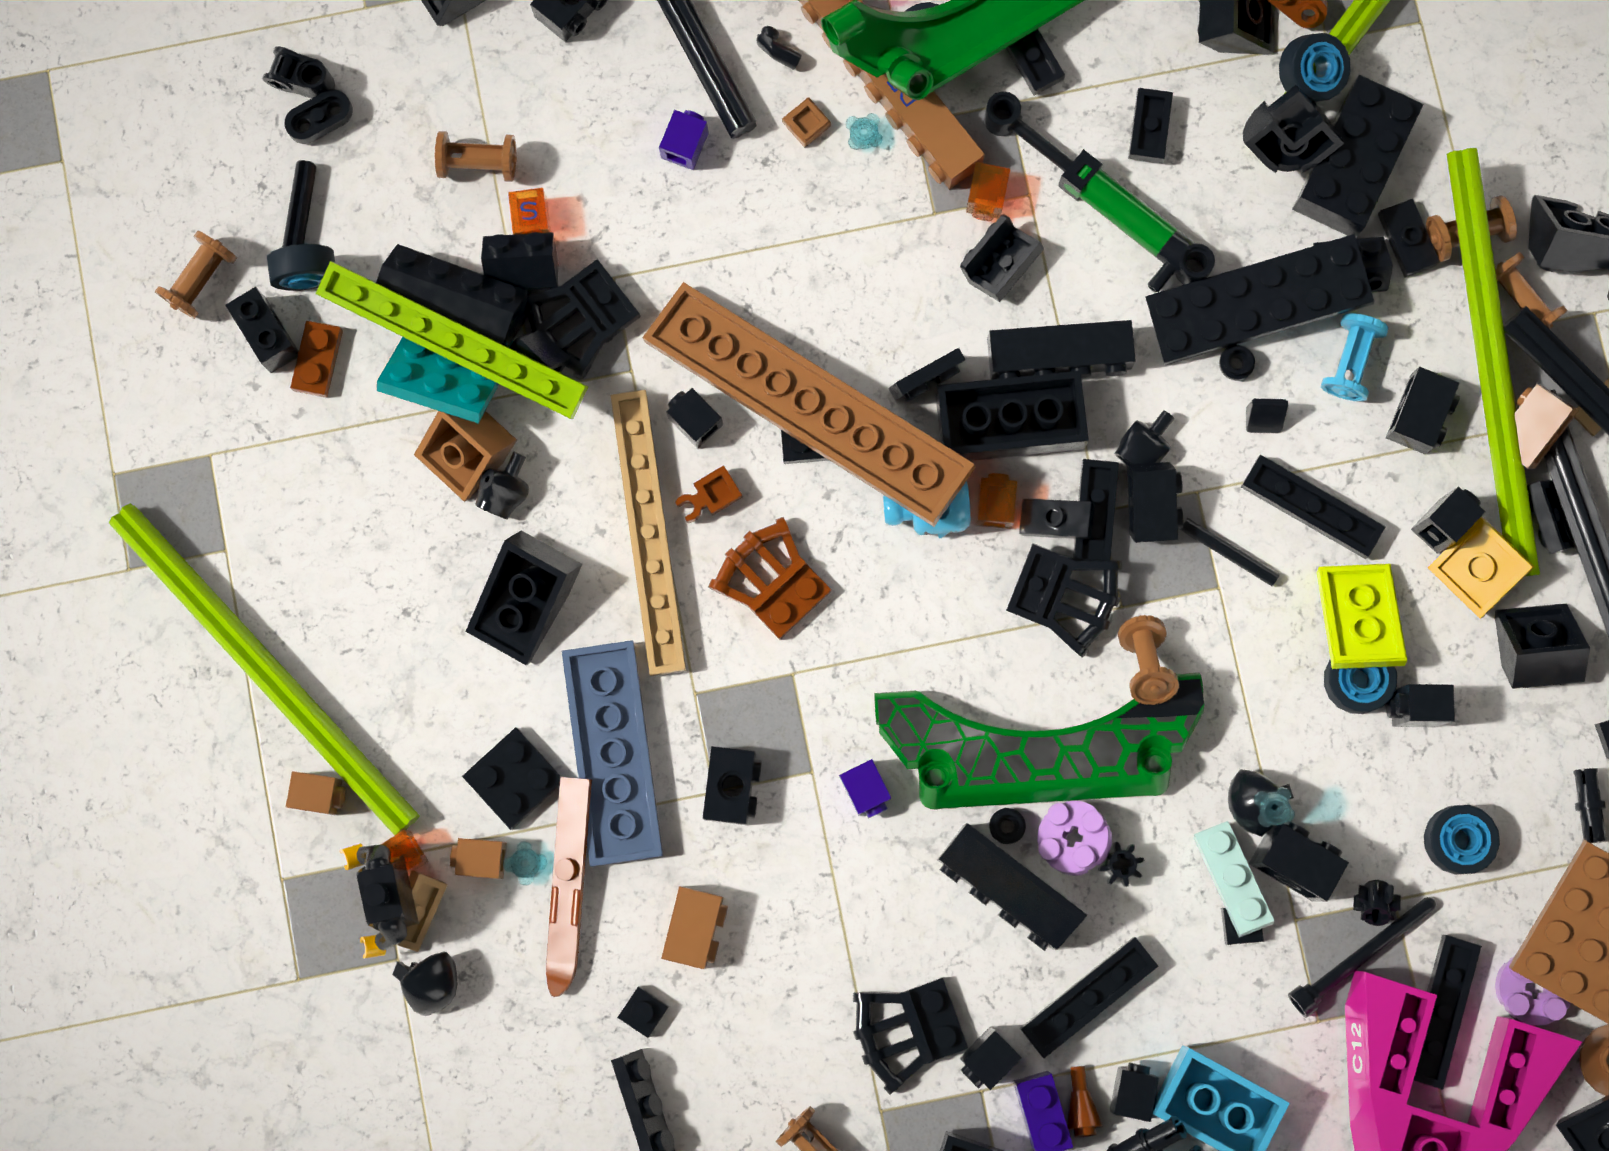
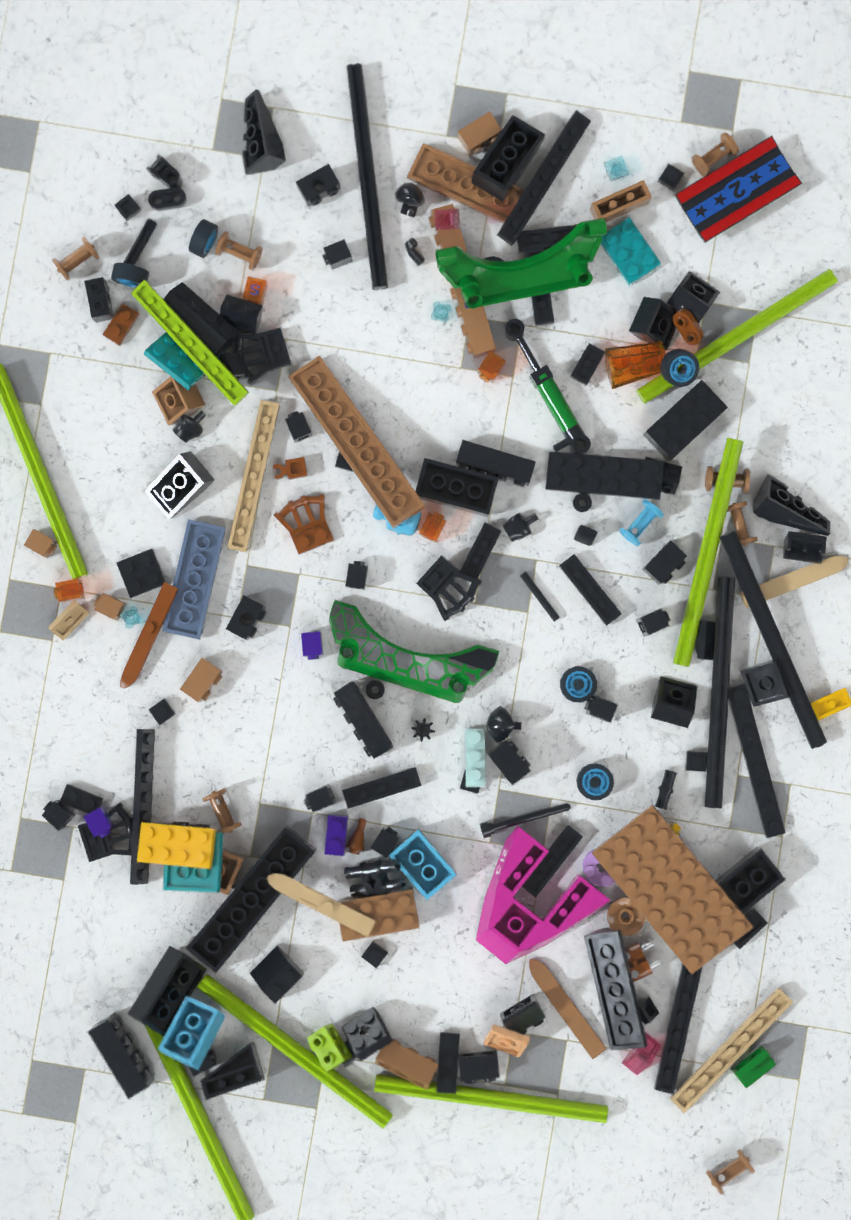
camera: 20 degrees right, 5 degrees up
black torso [340,843,419,958] -> none
black piece [392,952,458,1016] -> none
dark purple brick [659,109,709,170] -> none
medium nougat tile [782,97,831,148] -> none
black plate [853,977,968,1095] -> none
black plate [888,348,966,402] -> none
black bracket [960,214,1044,302] -> none
black plate [1019,499,1095,539] -> none
lavender plate [1037,801,1112,876] -> none
medium nougat hose [1118,615,1179,705] -> none
black brick [1127,462,1184,543] -> none
black brick [1242,85,1344,173] -> none
clear light blue plate [1254,787,1295,827] -> none
neon yellow tile [1317,564,1407,669] -> none
black gear [1353,880,1401,926] -> none
black plate [1378,199,1440,278] -> none
yellow plate [1428,516,1535,619] -> none
slope [1514,384,1579,469] -> none
none -> black plate [114,194,141,221]
none -> black wheel [189,219,218,258]
none -> black brick [322,239,353,270]
none -> black brick [345,561,368,590]
none -> clear orange wedge [605,341,666,390]

